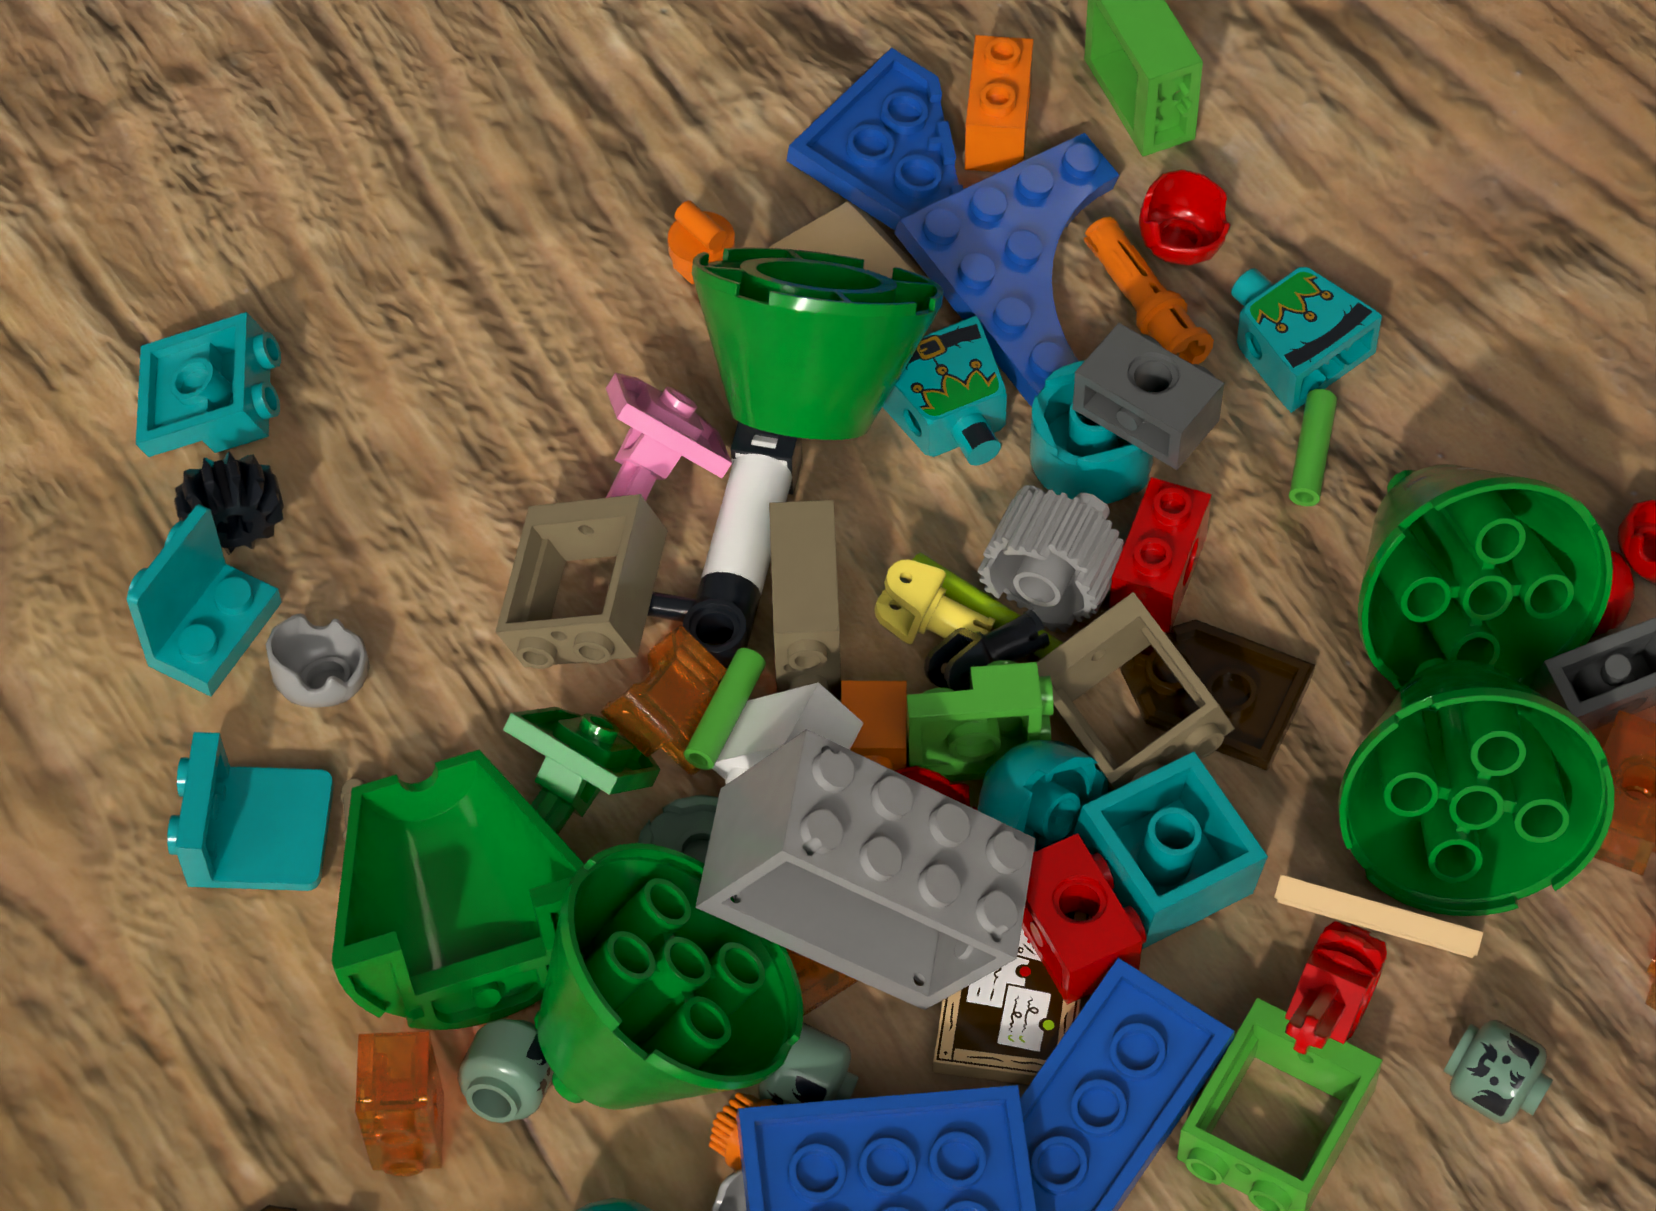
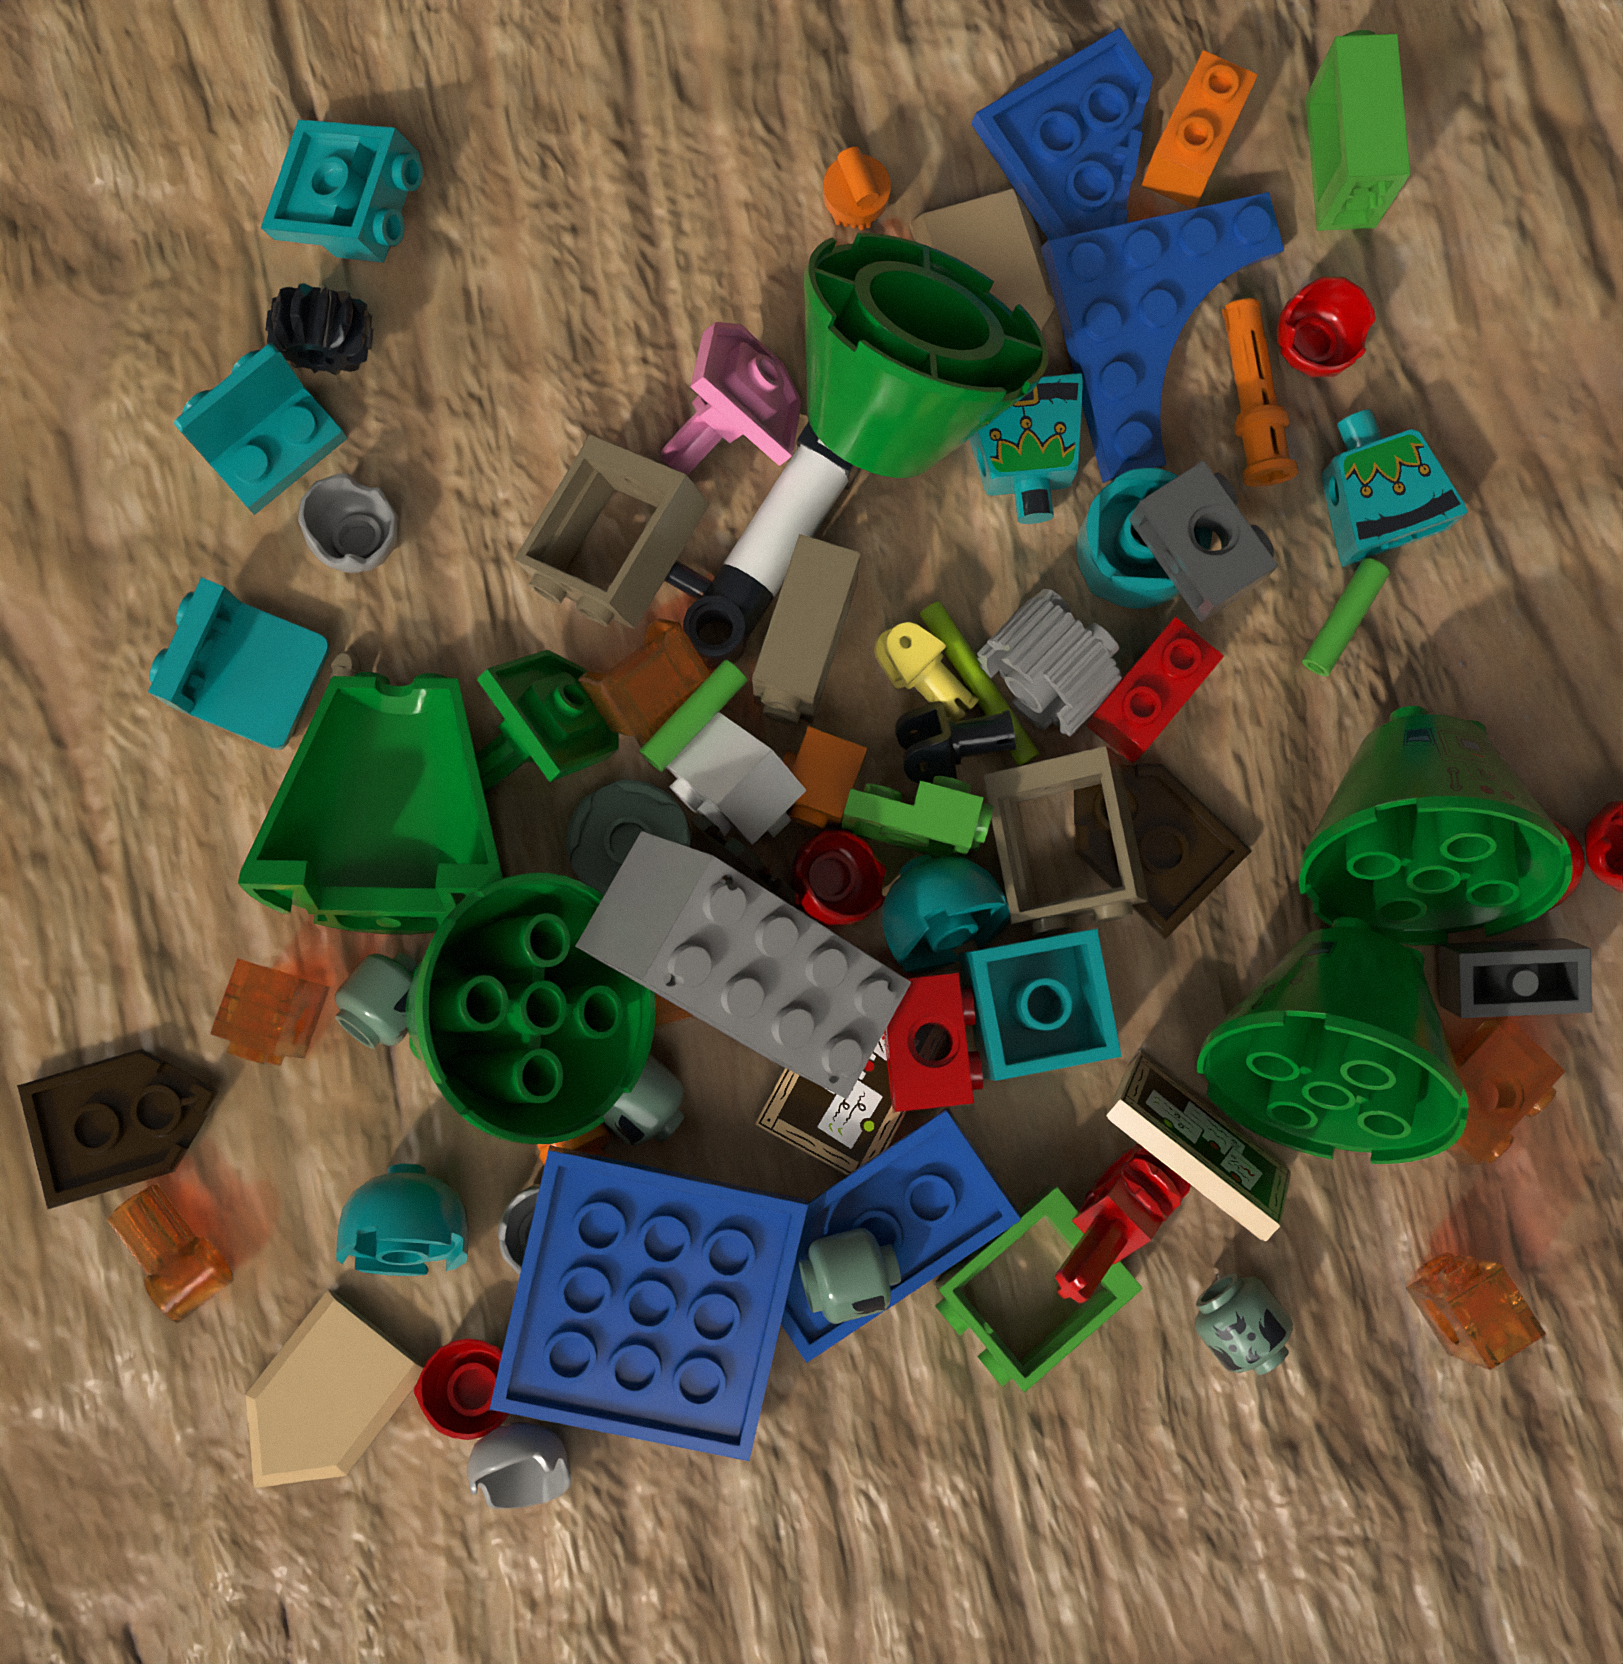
camera: 15 degrees right, 25 degrees up
none -> sand green head [799,1228,901,1324]

